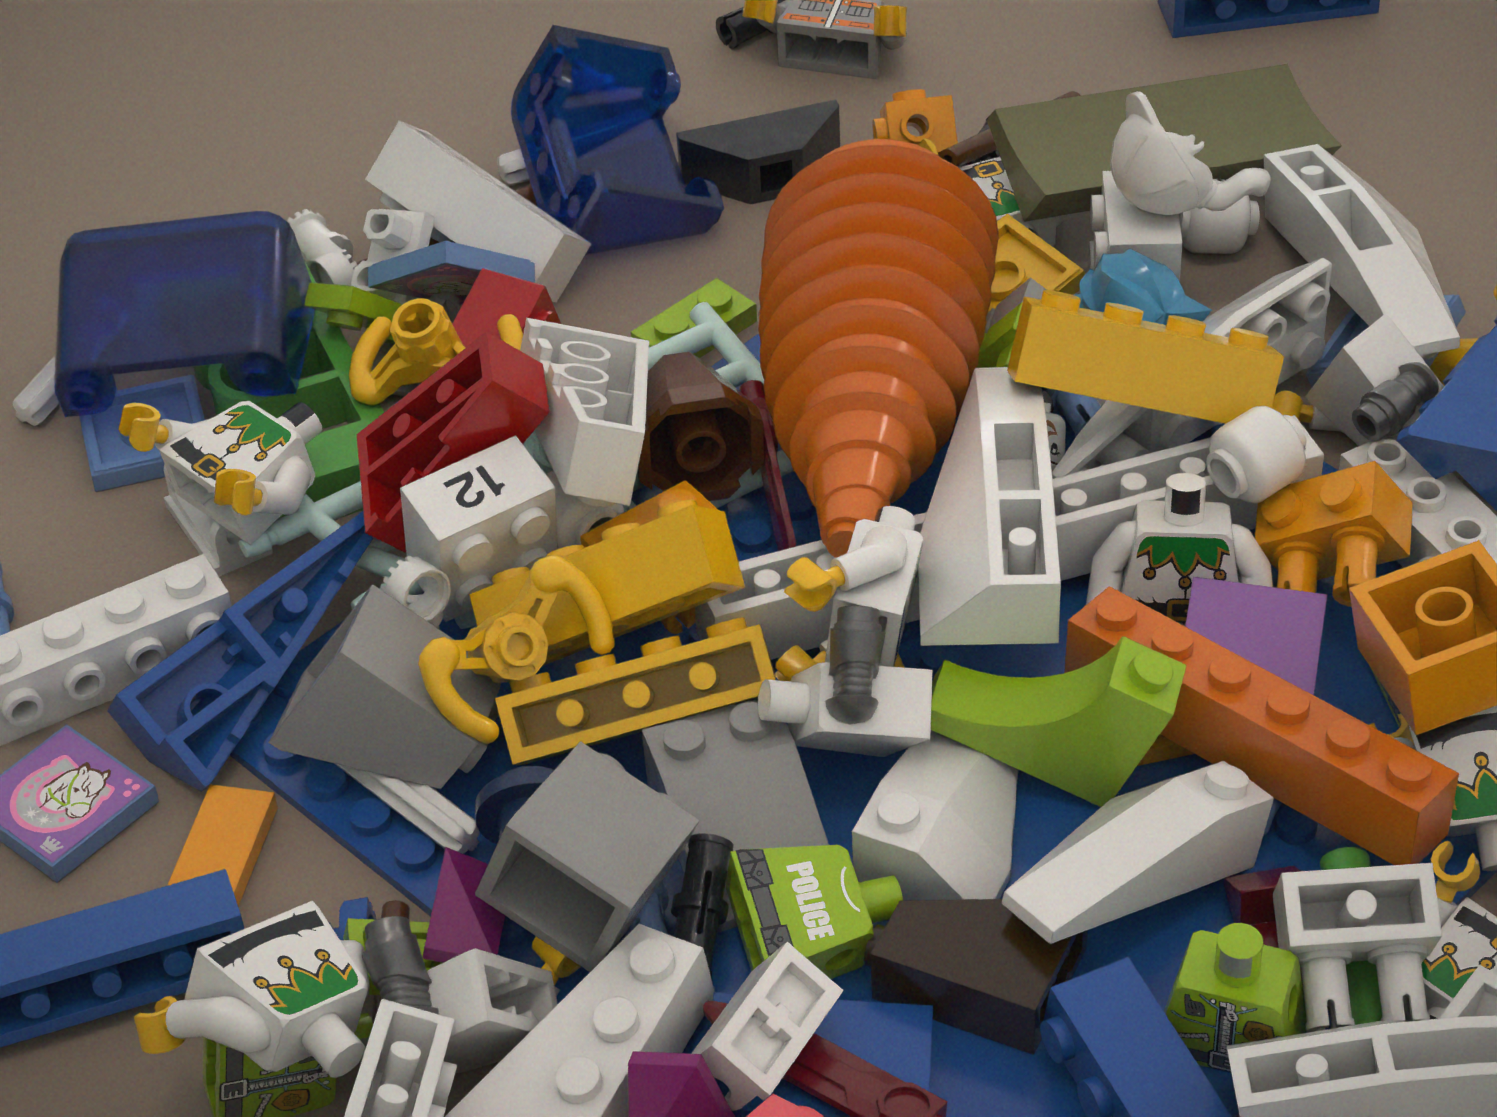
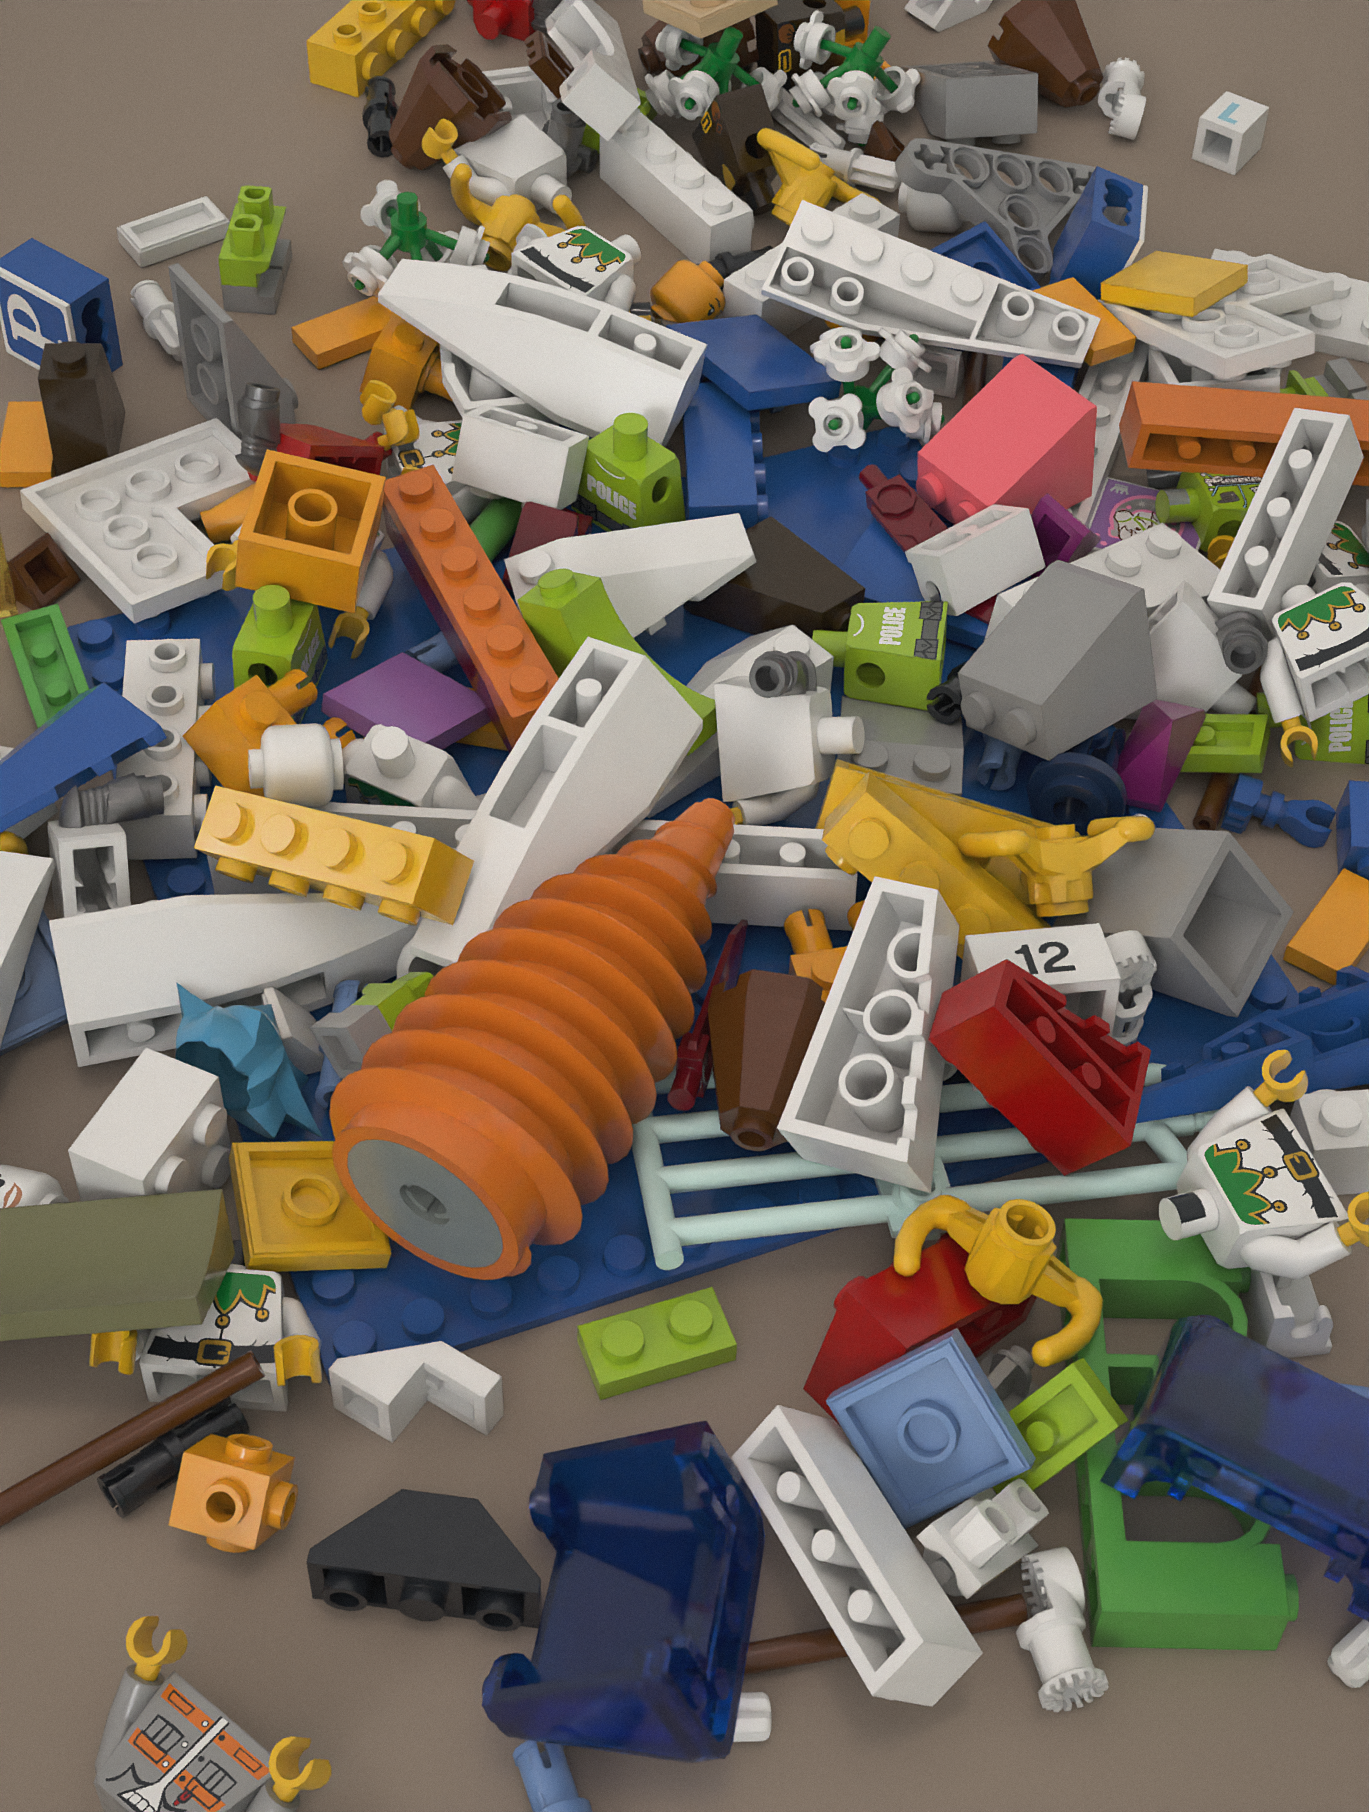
camera: 160 degrees left, 5 degrees up
white torso [775,506,924,682] -> none
white piece [1110,91,1271,215] -> none

